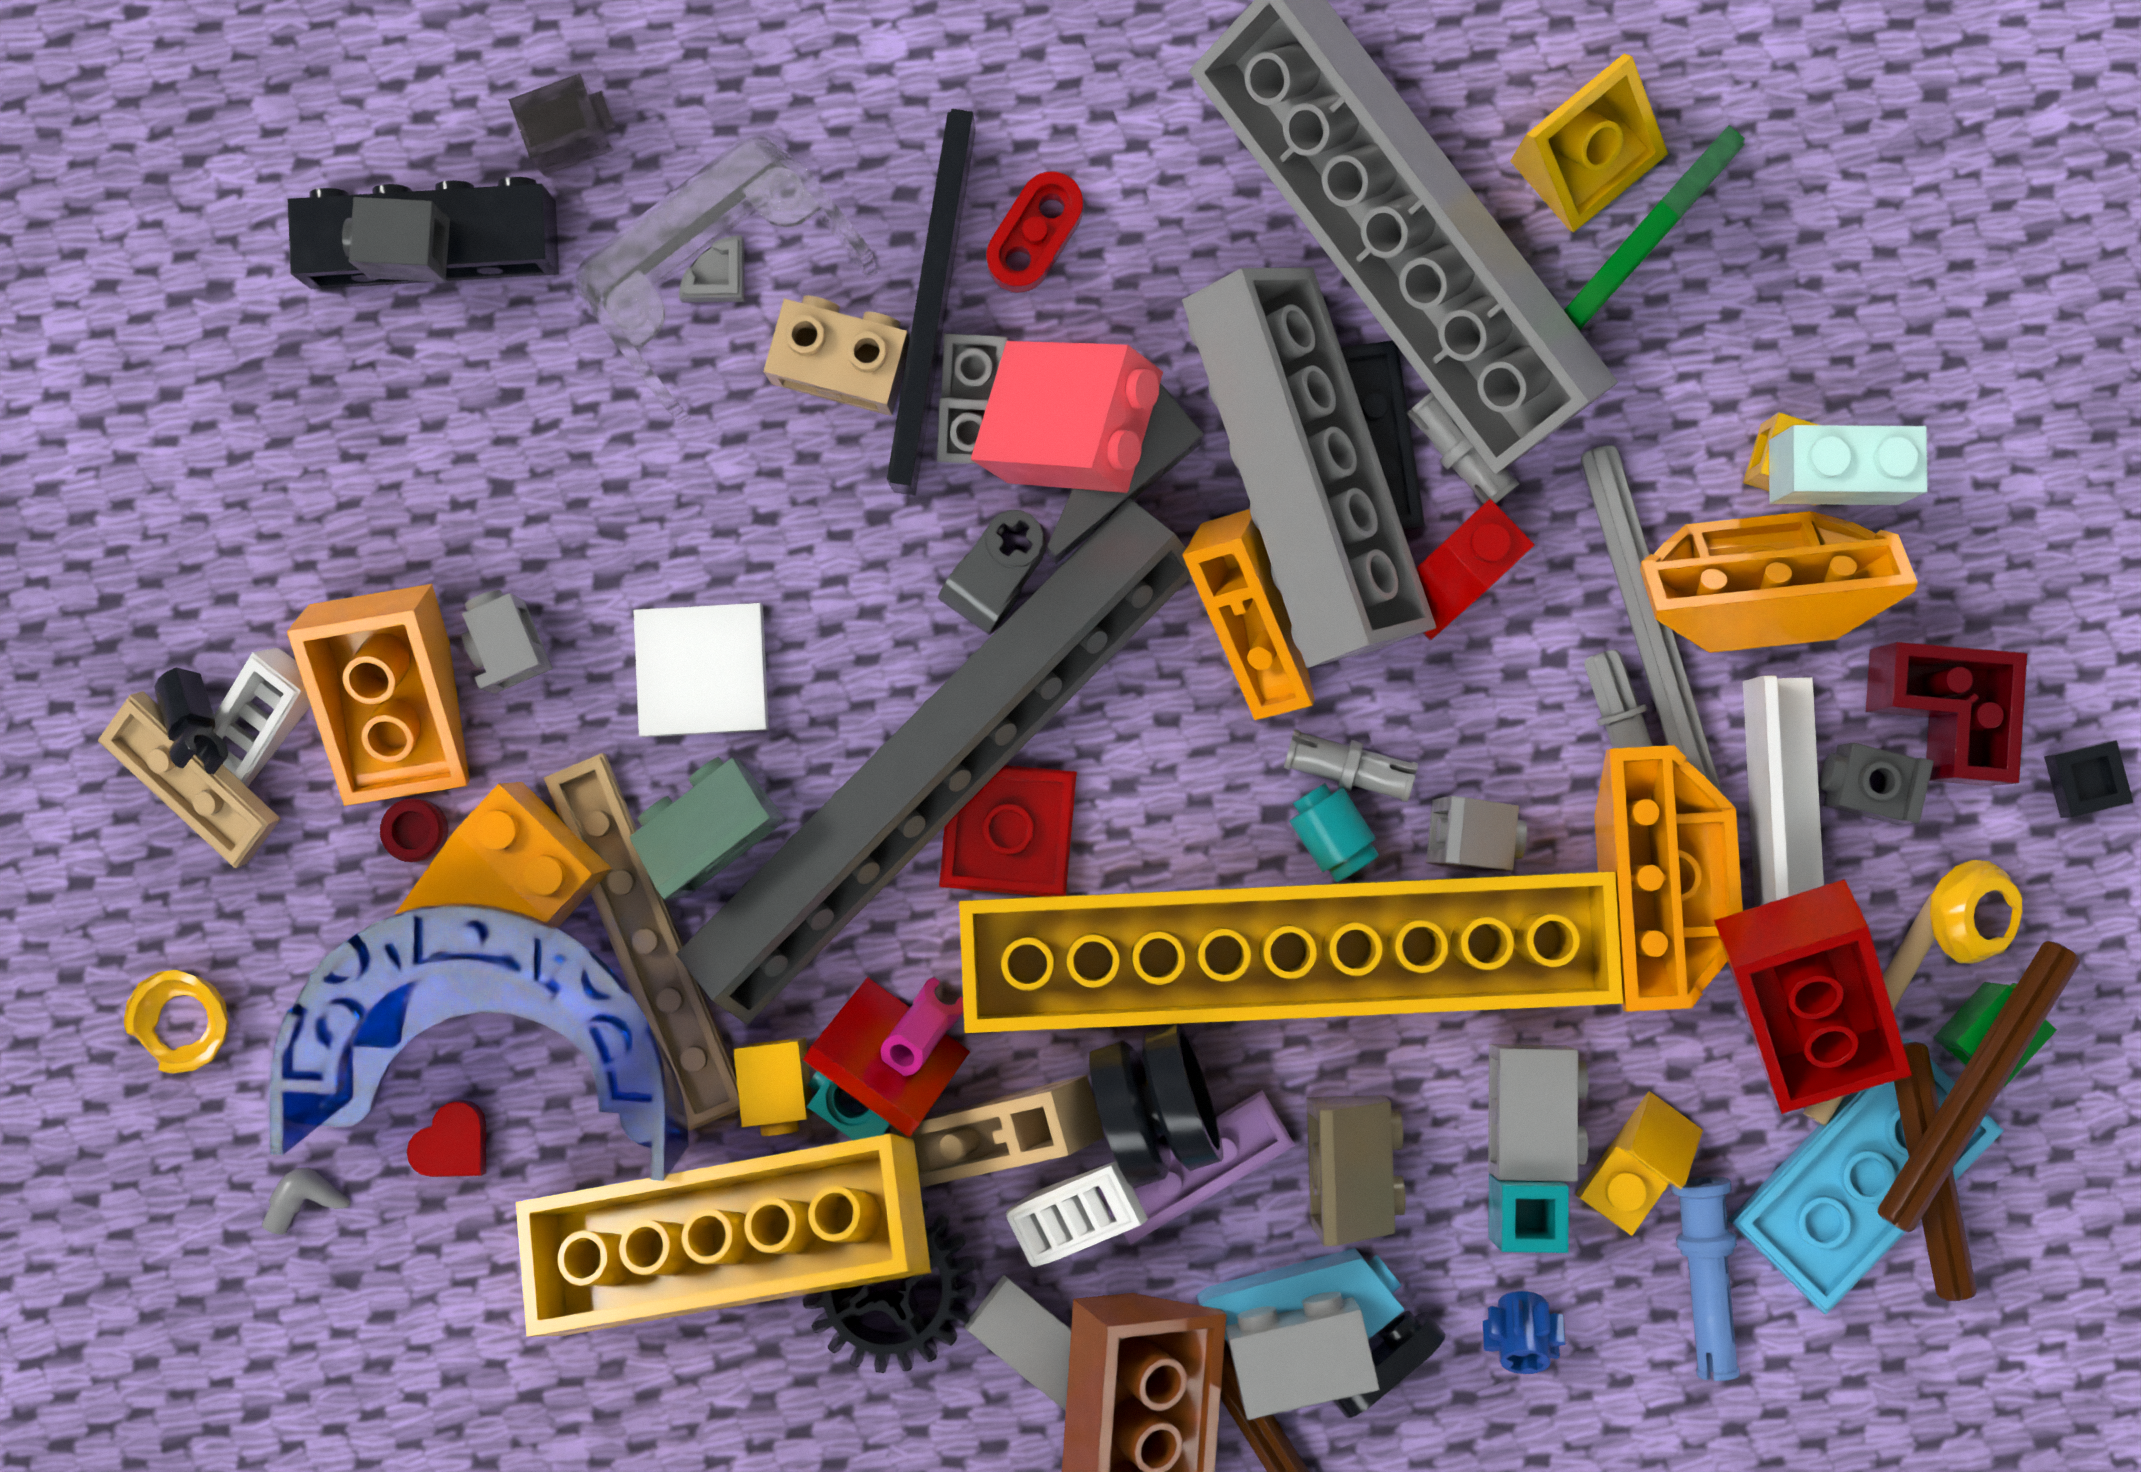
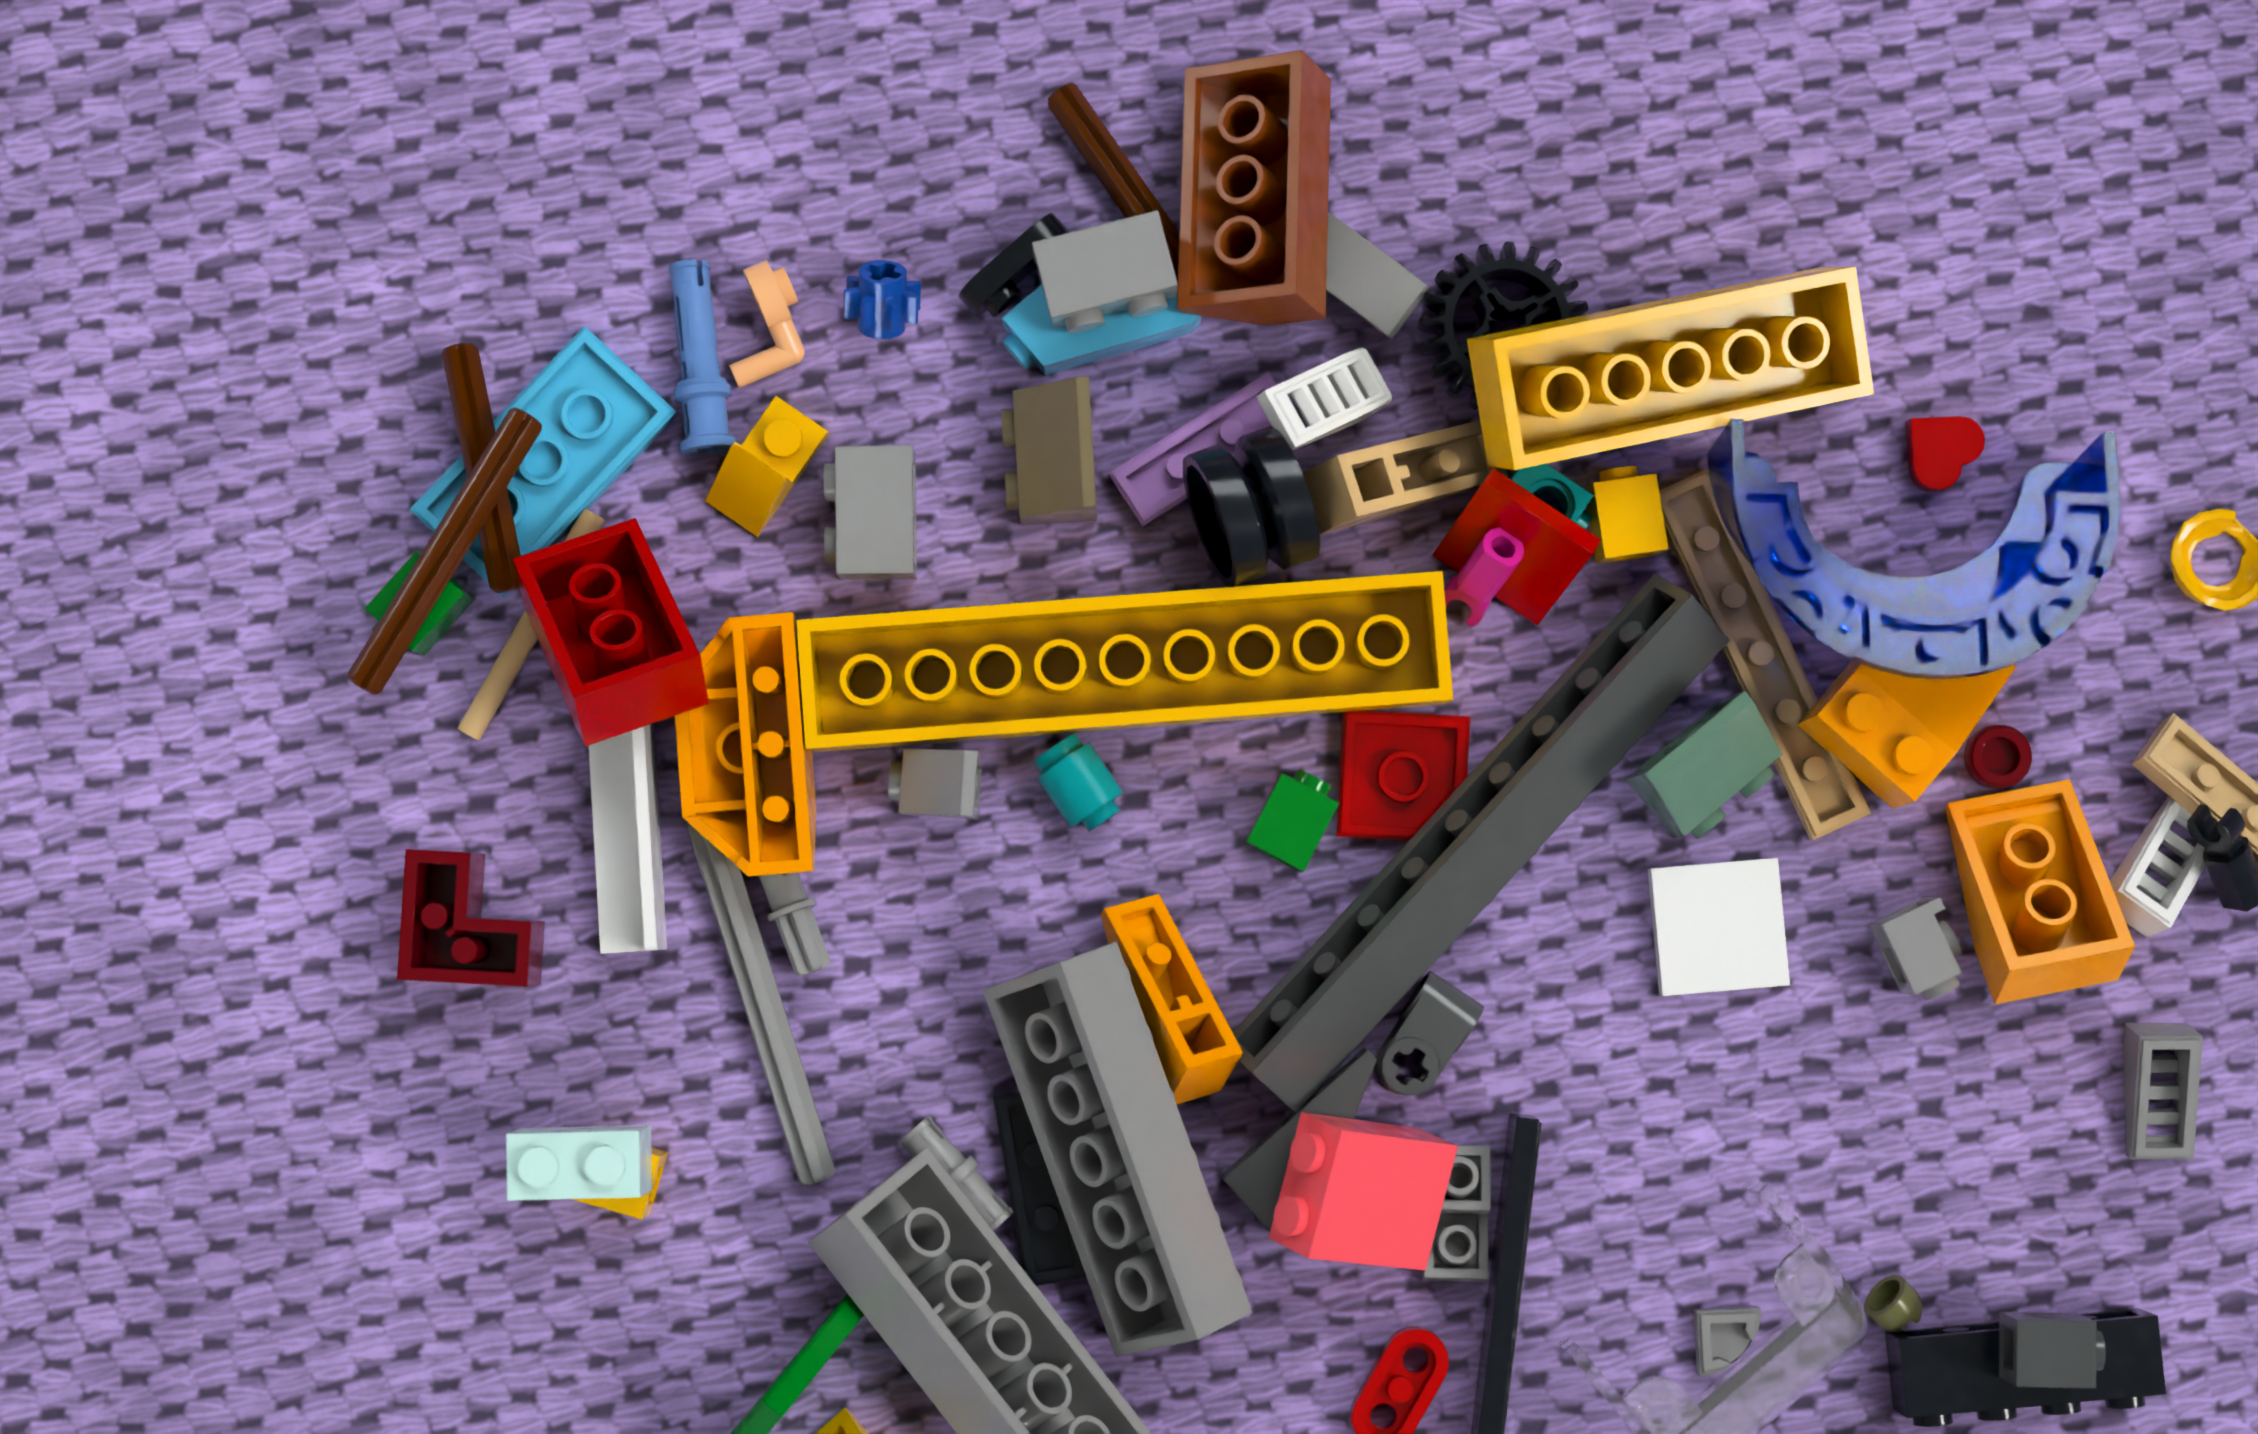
camera: 170 degrees right, 0 degrees up
light grey animal [262,1168,350,1235] -> none
tan brick [763,295,910,416] -> none
light grey pin [1284,729,1418,802] -> none
red slope [1416,499,1535,641] -> none
teal brick [1488,1174,1569,1253] -> none
light orange wedge [1640,511,1918,653] -> none
dark grey brick [1820,742,1934,825] -> none
yellow piece [1930,860,2022,964] -> none
black plate [2044,740,2133,818] -> none
none -> light nougat plate [729,260,805,388]
none -> green brick [1244,769,1339,872]
none -> olive hinge [1864,1275,1923,1333]
none -> light grey slope [2124,1023,2203,1159]

